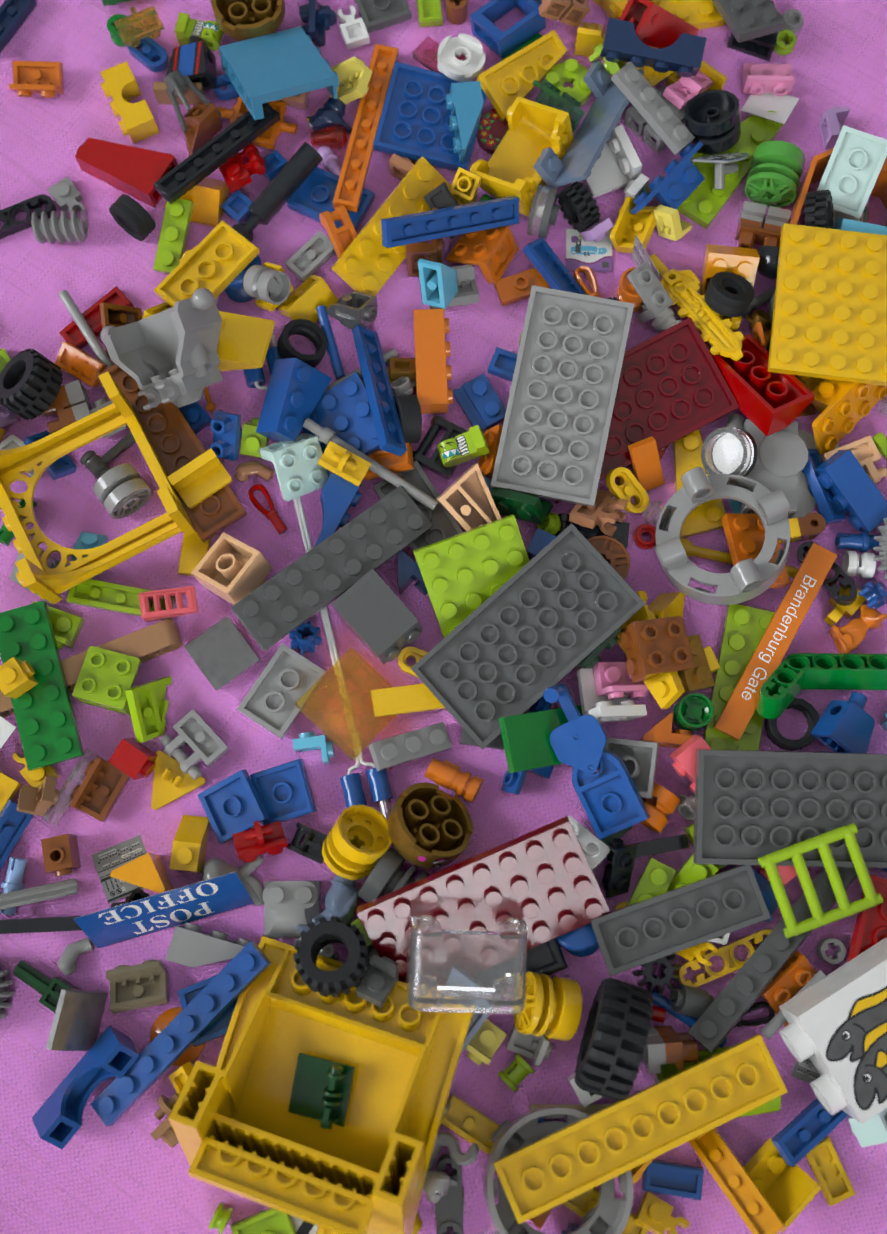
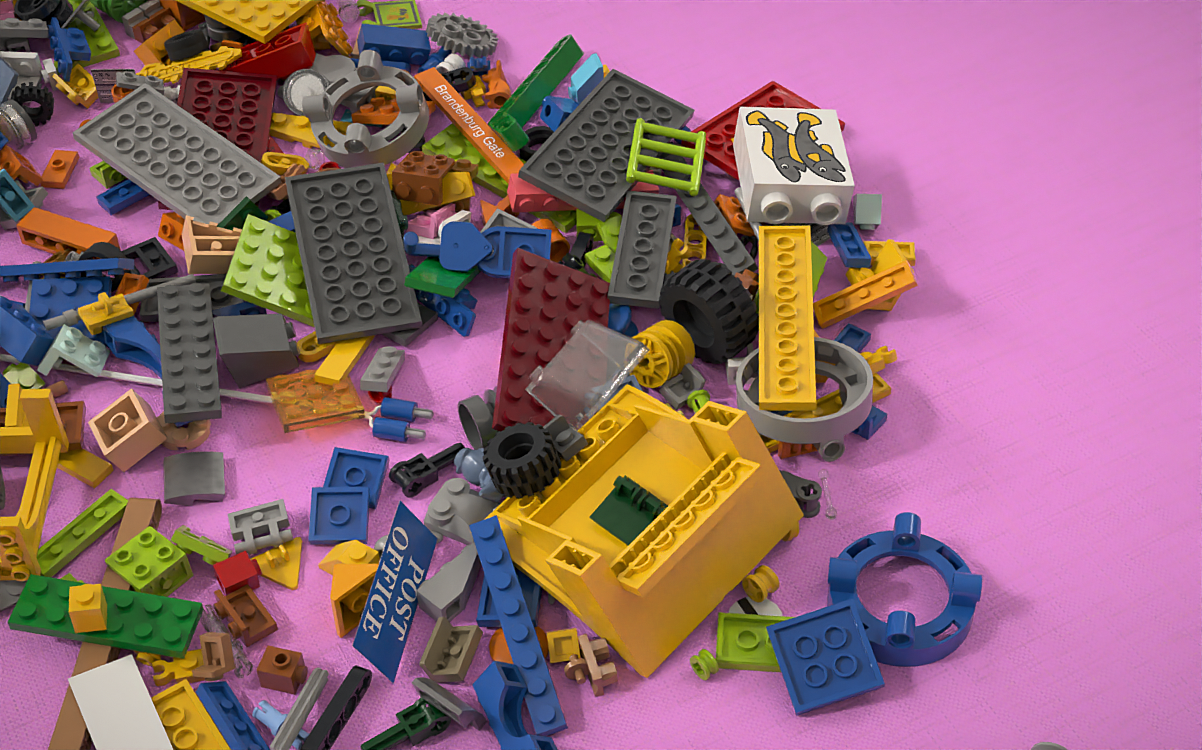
camera: 65 degrees left, 30 degrees down
light grey arm [58,937,95,975] -> none
light grey sticker [92,835,146,904] -> none
coral slope [138,586,199,622] -> none
red hips [232,820,288,863] -> none
light grey plate [237,643,327,739] -> none
red piece [248,484,288,535] -> none
blue gear [289,621,322,655] -> none
medium azure bracket [292,732,334,764] -> none
yellow wheel [322,805,392,880] -> none
pearl gold cylinder [388,783,473,868] -> none
orange axle [425,758,484,803] -> none
lime leg [437,425,490,467] -> none
blue plate [452,374,506,431] -> none
blue plate [522,237,587,295] -> none
sticker [566,228,612,272] -> none
lavender plate [580,218,614,242] -> none
orange tile [628,436,665,491] -> none
light yellow bracket [653,204,692,241] -> none
green wheel [672,693,714,733] -> none
light grey plate [677,794,695,821] -> none
black hair [757,246,779,279] -> none
light grey bush [817,938,846,964] -> none

